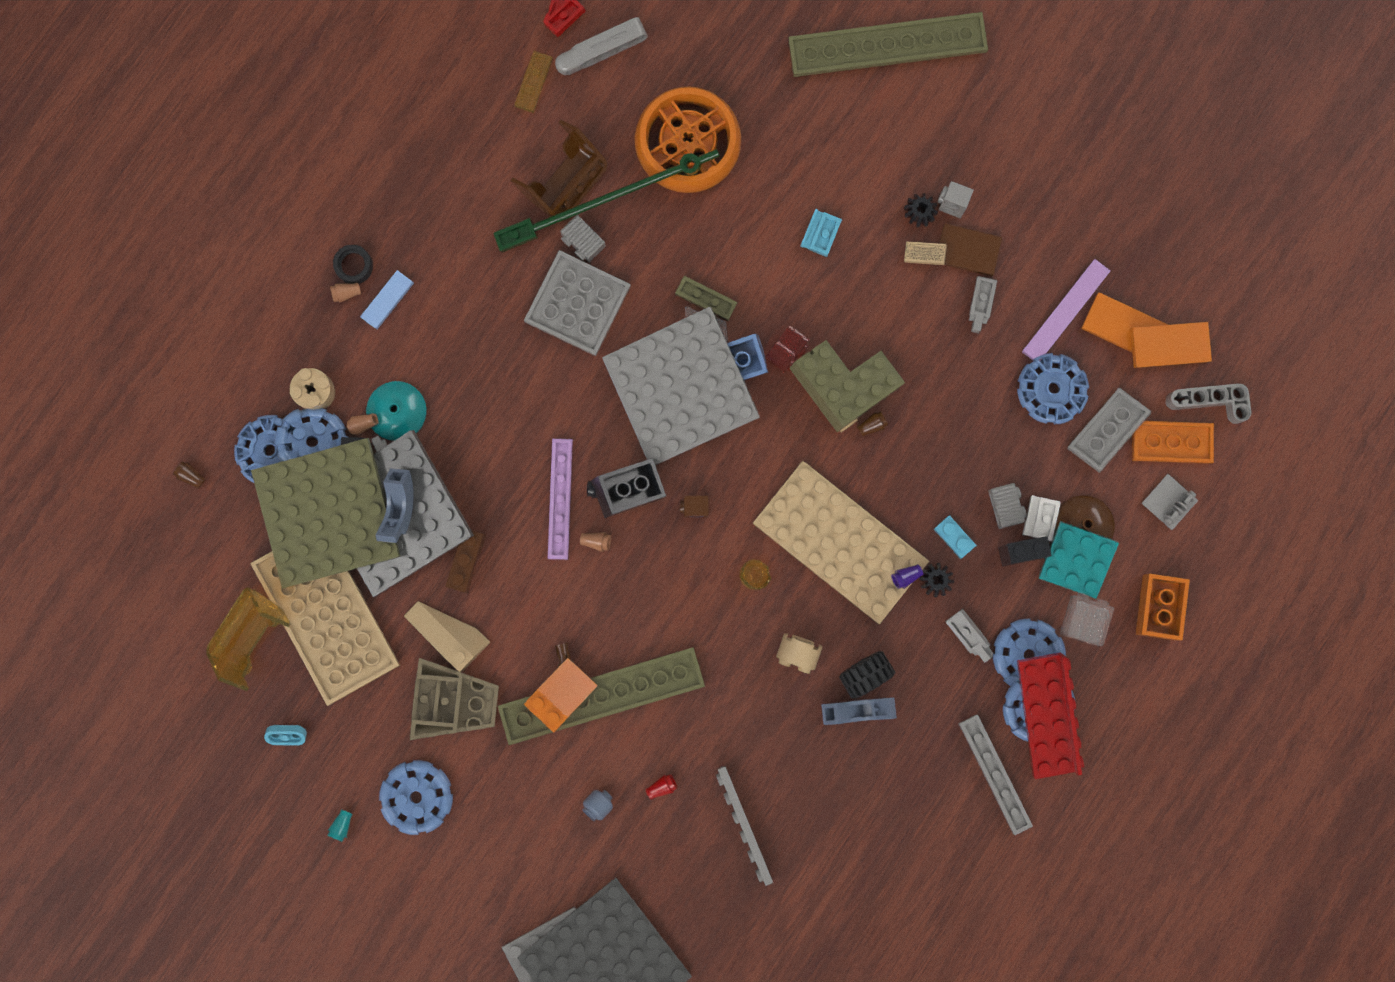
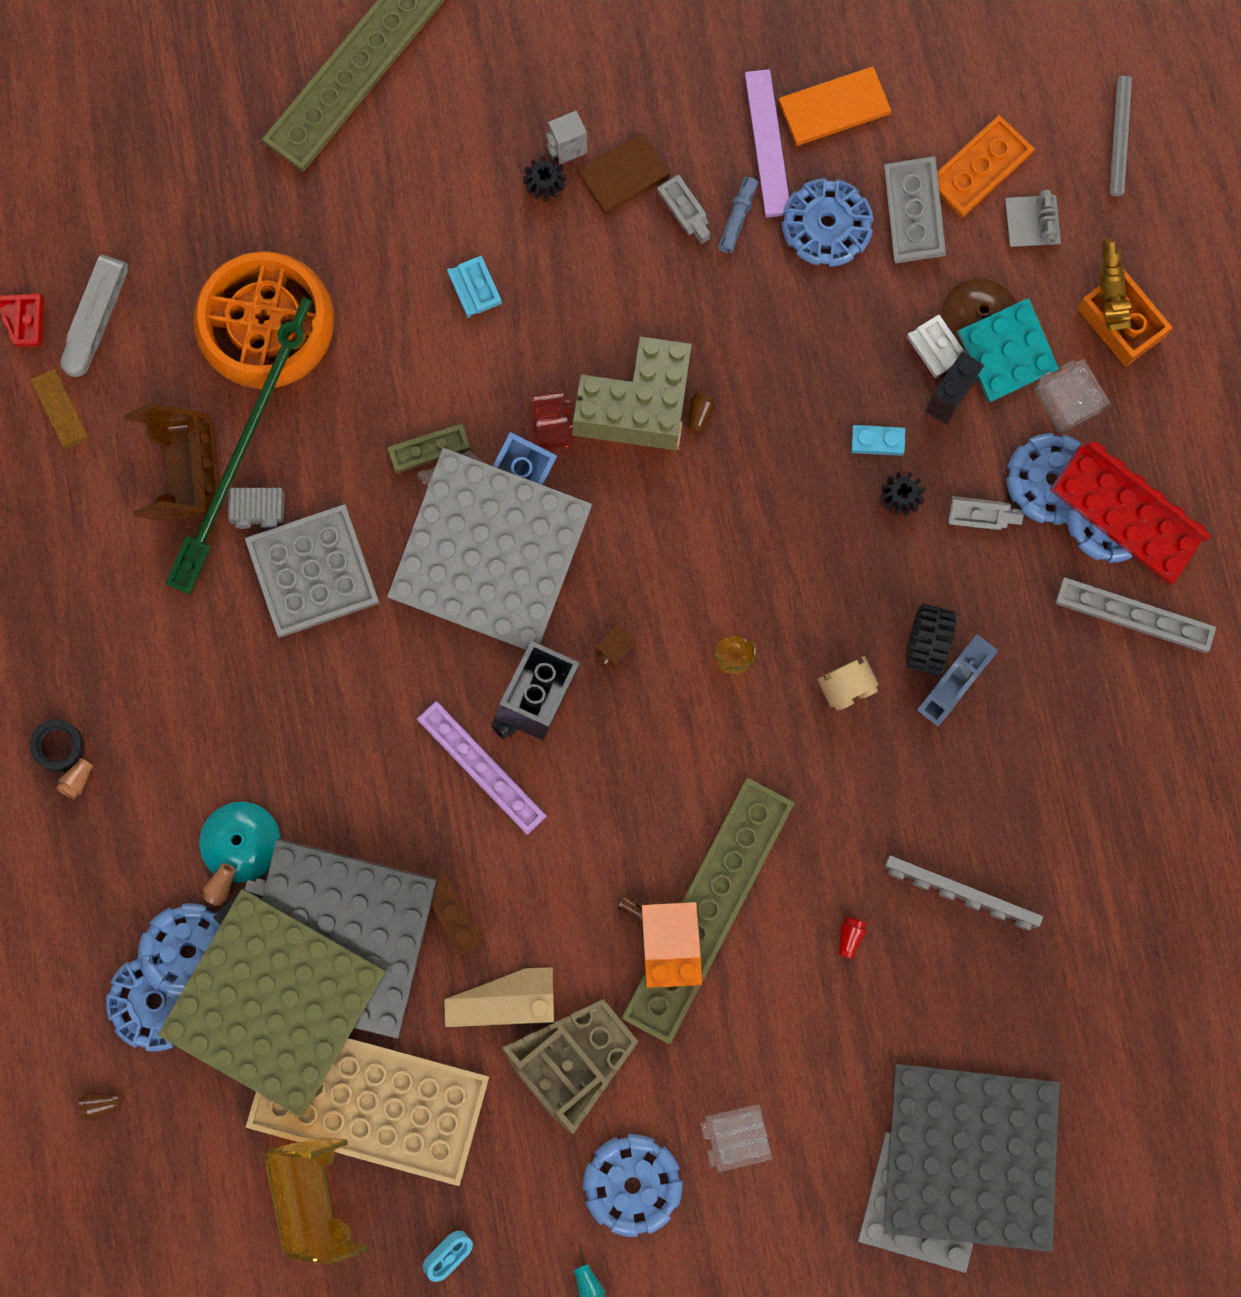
camera: 45 degrees left, 5 degrees down
tan brick [290,368,335,409] -> none
light blue tile [360,270,414,330] -> none
sand blue arch [376,468,413,543] -> none
nougat cone [580,532,611,552] -> none
sand blue head [583,790,613,821] -> none
tan plate [753,461,929,624] -> none
dark purple cone [891,564,923,589] -> none
tan tile [904,242,947,265] -> none
light grey brick [988,483,1027,529] -> none
orange tile [1130,322,1212,368] -> none
light grey beam [1165,384,1251,424] -> none
none -> clear brick [700,1104,773,1172]
none -> sand blue pin [717,177,759,253]
none -> pearl gold piece [1099,237,1132,330]
none -> light grey axle [1109,75,1132,197]

